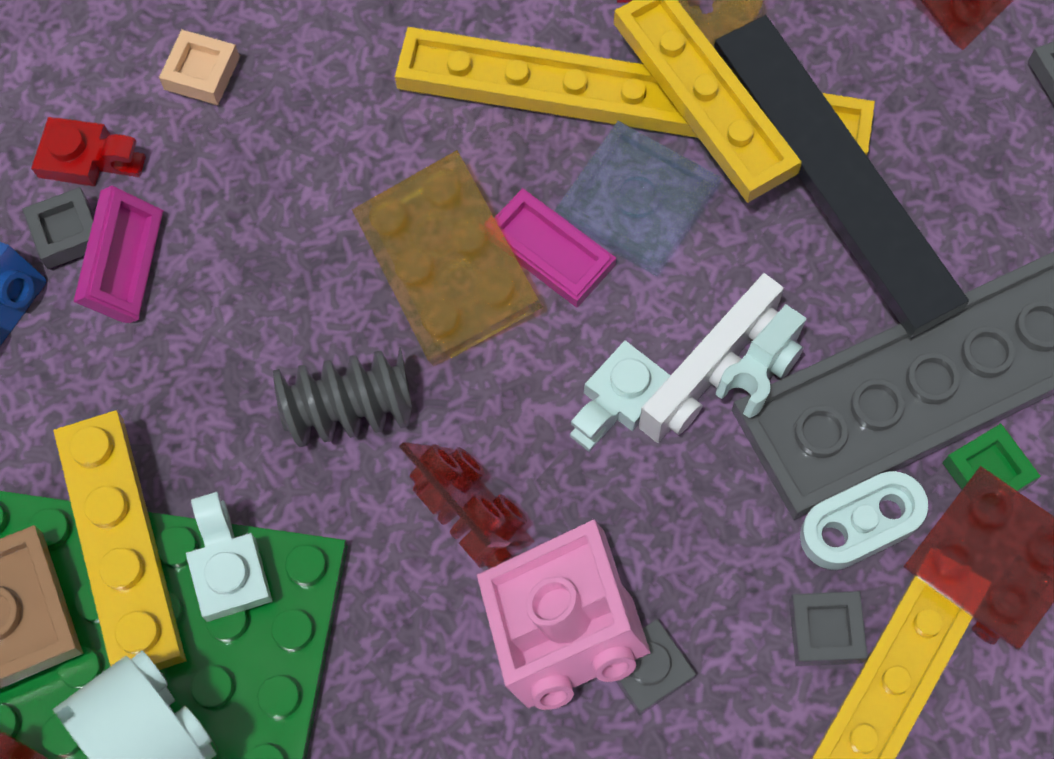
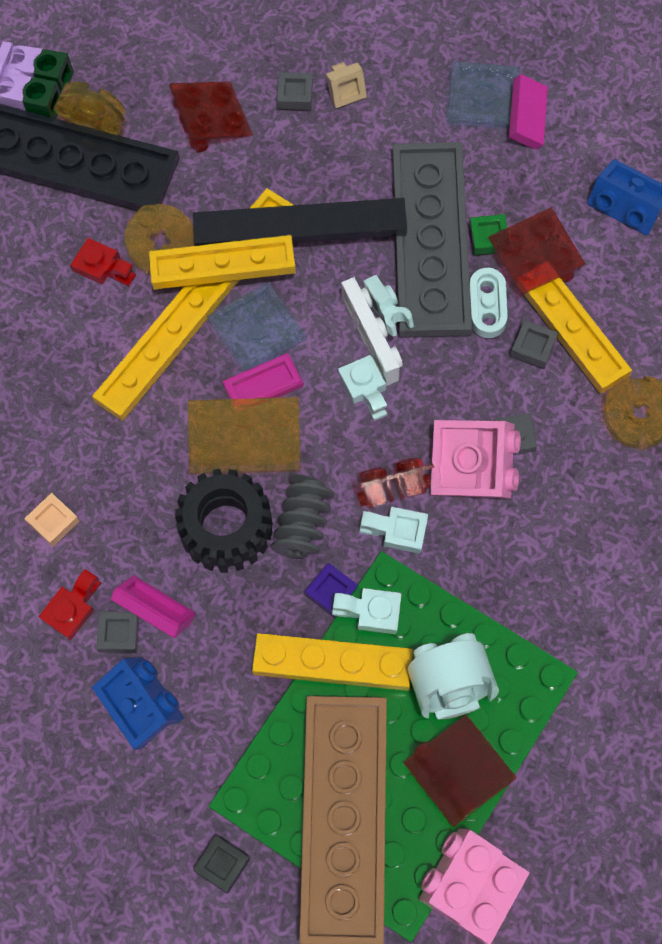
camera: 65 degrees left, 0 degrees up
none -> black tyre [175,469,273,573]
none -> dark purple plate [305,563,358,618]
none -> light aqua plate [359,507,428,554]

